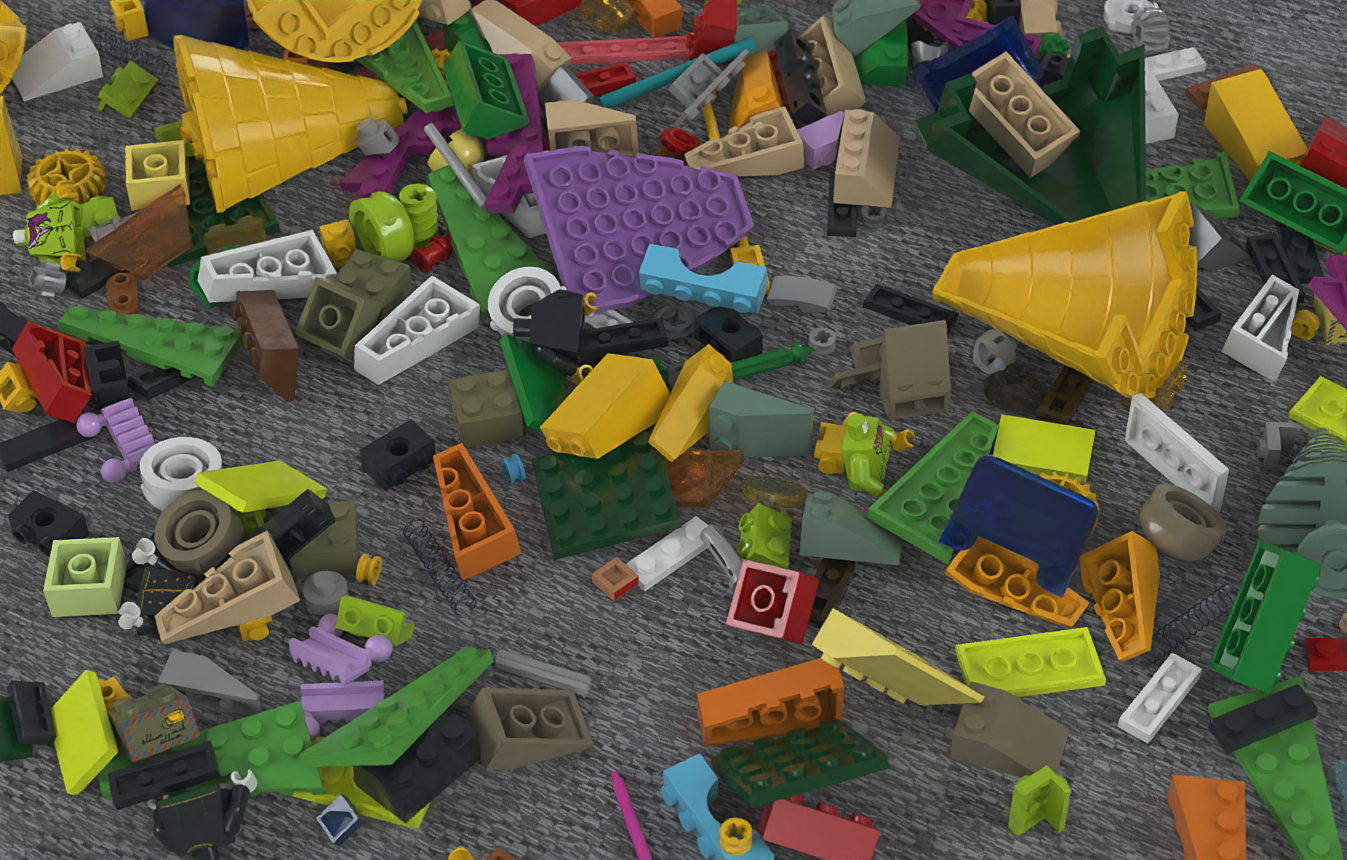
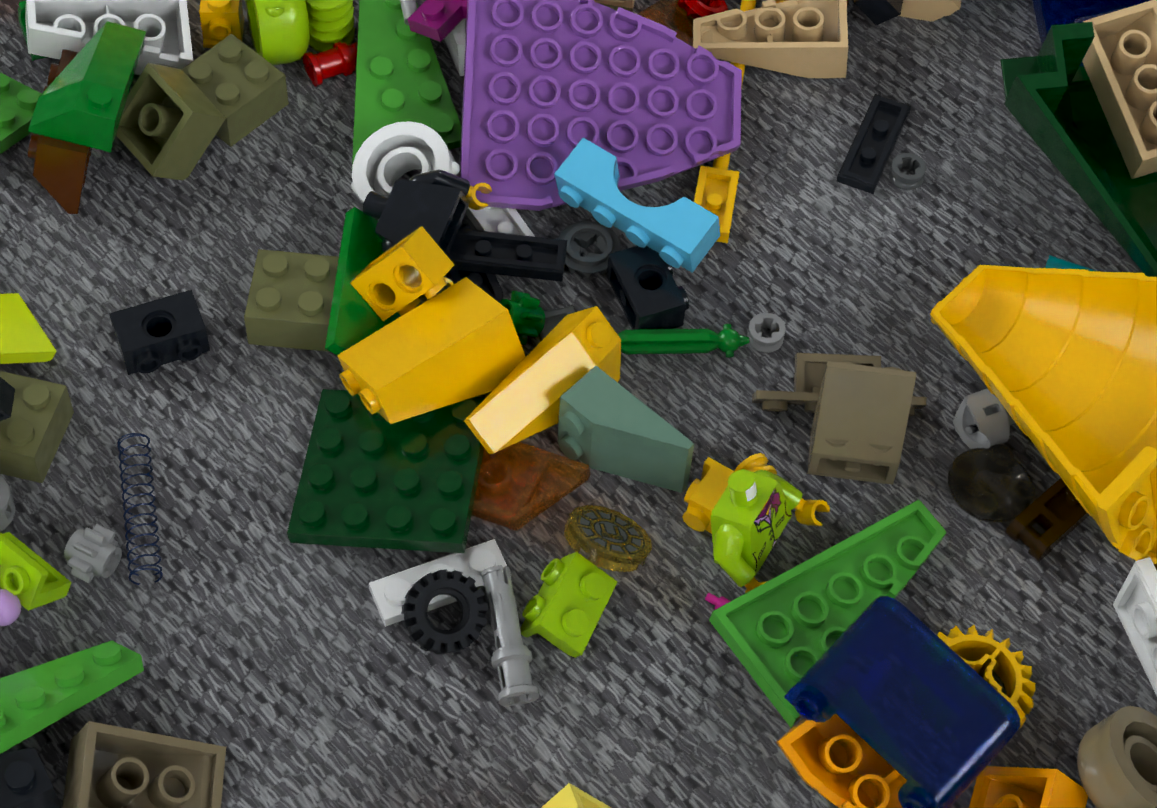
camera: 15 degrees right, 10 degrees up
white wedge [354,276,480,385] -> none
yellow bush [356,553,382,586] -> none
orange wedge [433,443,522,580] -> none
light grey axle [495,649,592,696] -> none
dark azure bush [500,453,526,485] -> none
nougat plate [592,557,639,601] -> none
red slope [726,559,819,645] -> none
light grey slope [767,276,837,313] -> none
lavender slope [797,111,845,170] -> none
sand green slope [800,492,902,565] -> none
dark brown plate [809,558,855,629] -> none
tan slope [833,109,900,208] -> none
black tile [863,284,959,335] -> none
neon yellow tile [991,414,1096,482] -> none
none -> green wedge [28,21,146,152]
none -> light grey gear [64,524,122,583]
none -> yellow brick [350,226,454,321]
none -> black tyre [401,569,488,655]

